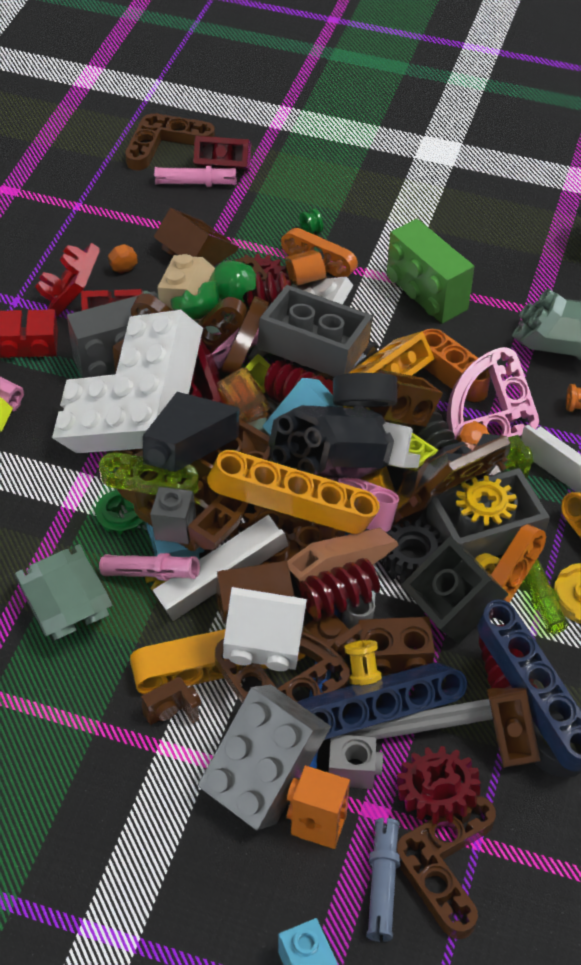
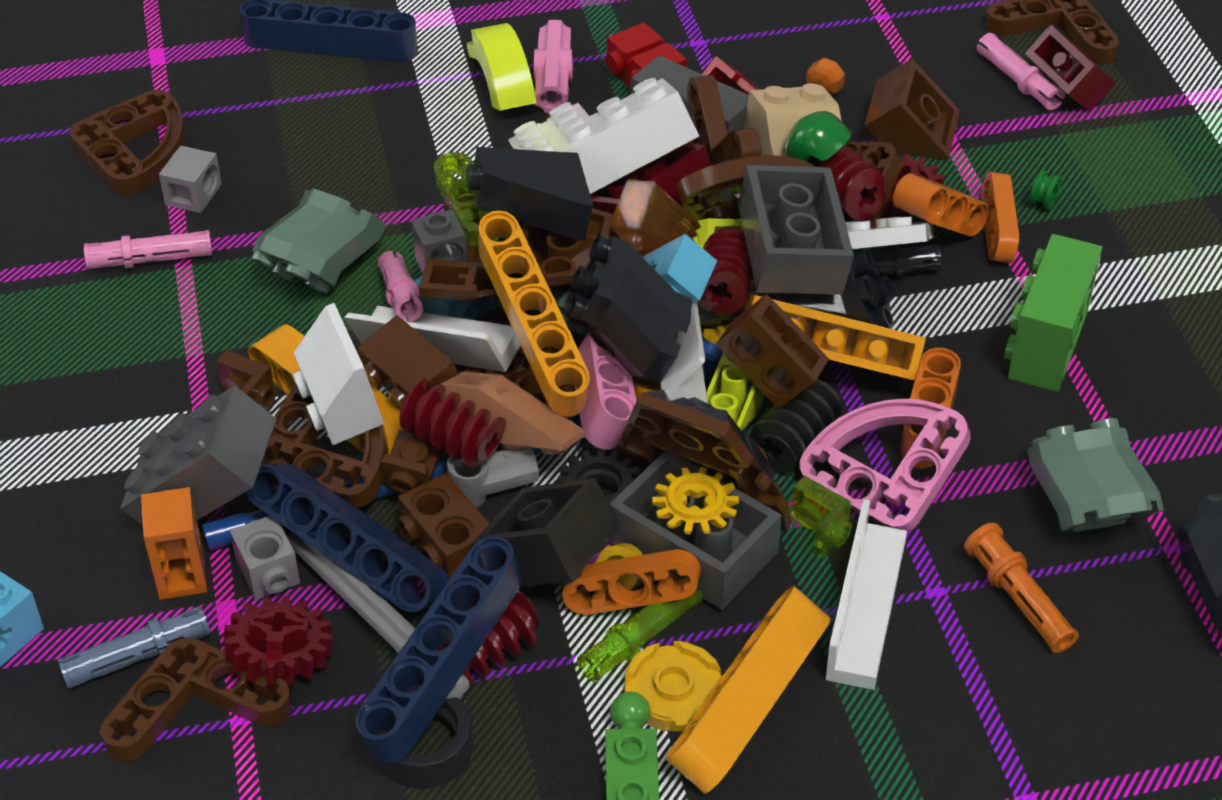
camera: 60 degrees right, 5 degrees down
red piece [35,243,100,317] -> none
green hair [170,281,219,319] -> none
black tyre [333,373,397,407] -> none
yellow bush [345,640,382,685] -> none
orange tile [456,421,489,445] -> none
reddish brown slope [487,688,541,768] -> none

